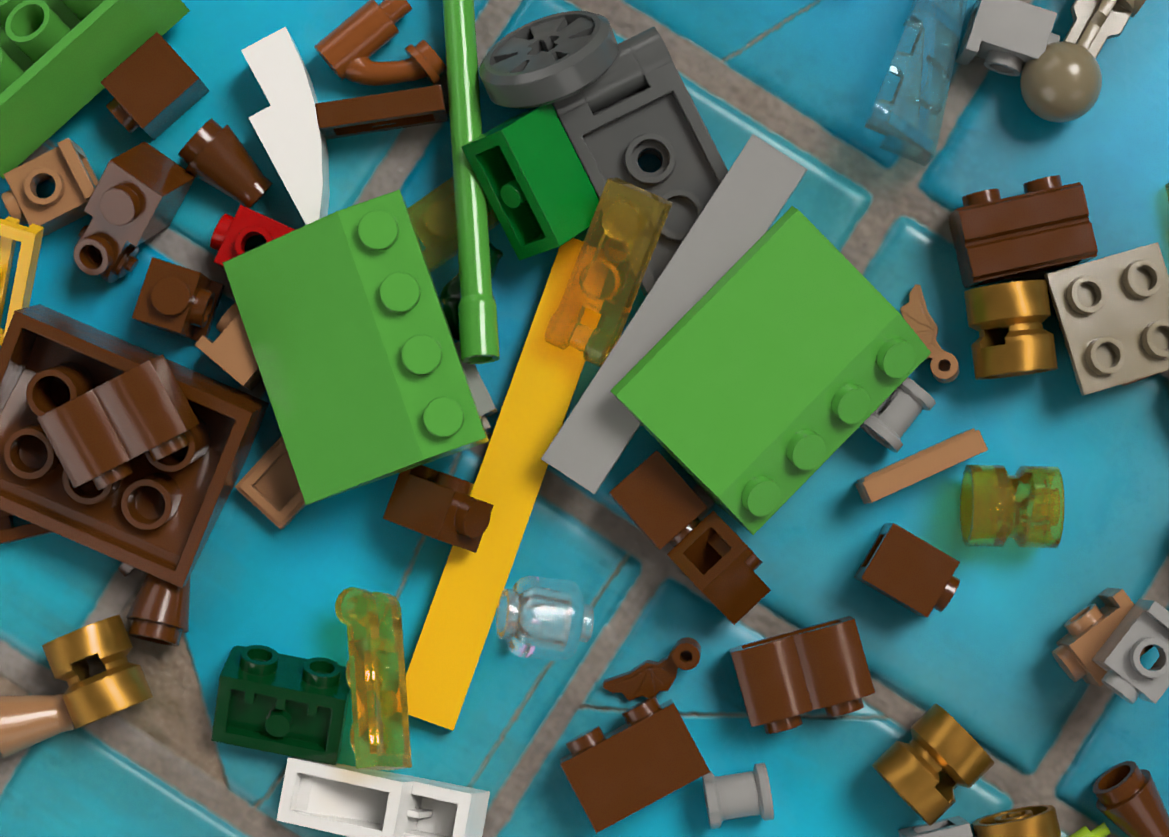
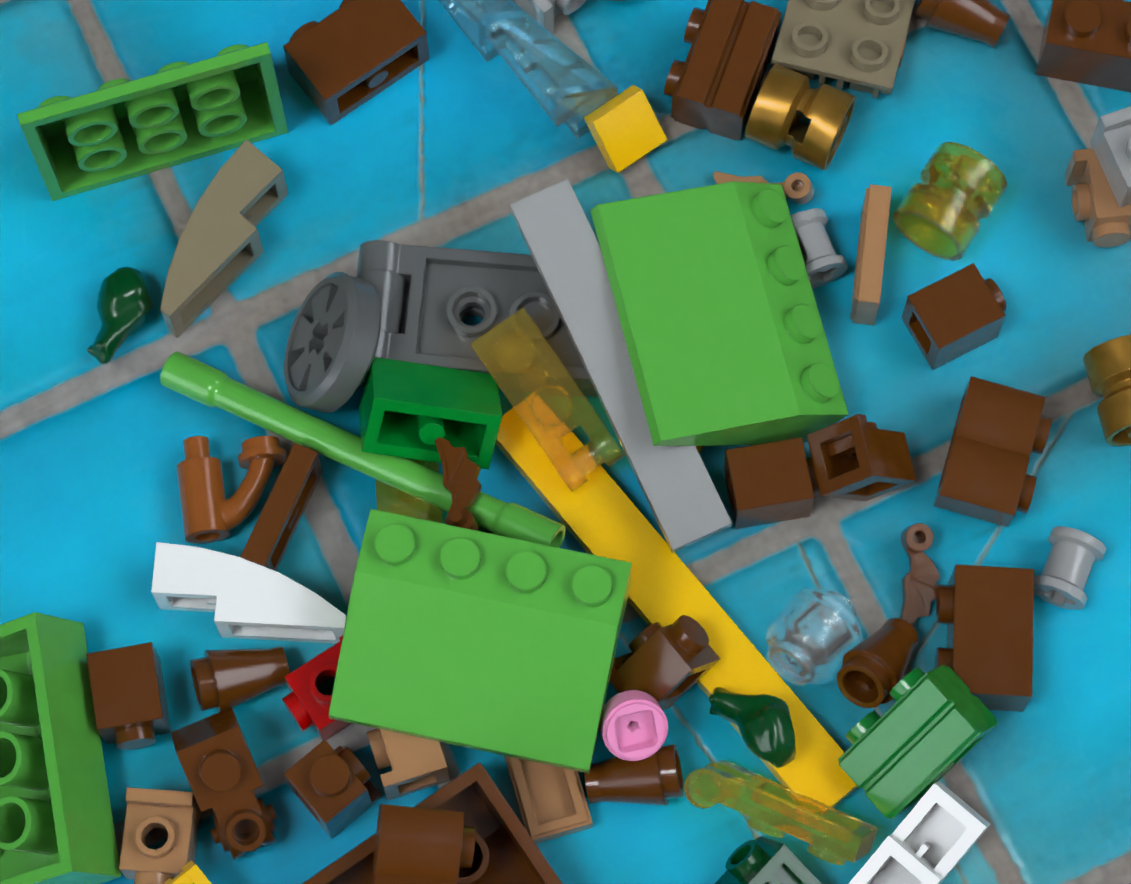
camera: 55 degrees left, 15 degrees down
none -> reddish brown piece [435,437,482,531]
none -> yellow tile [584,85,668,173]
none -> reddish brown cone [584,744,684,806]
none -> bright pink tile [599,690,668,761]
none -> dark green animal [709,687,796,768]
none -> reddish brown cone [837,618,919,708]
none -> brick [838,664,998,820]

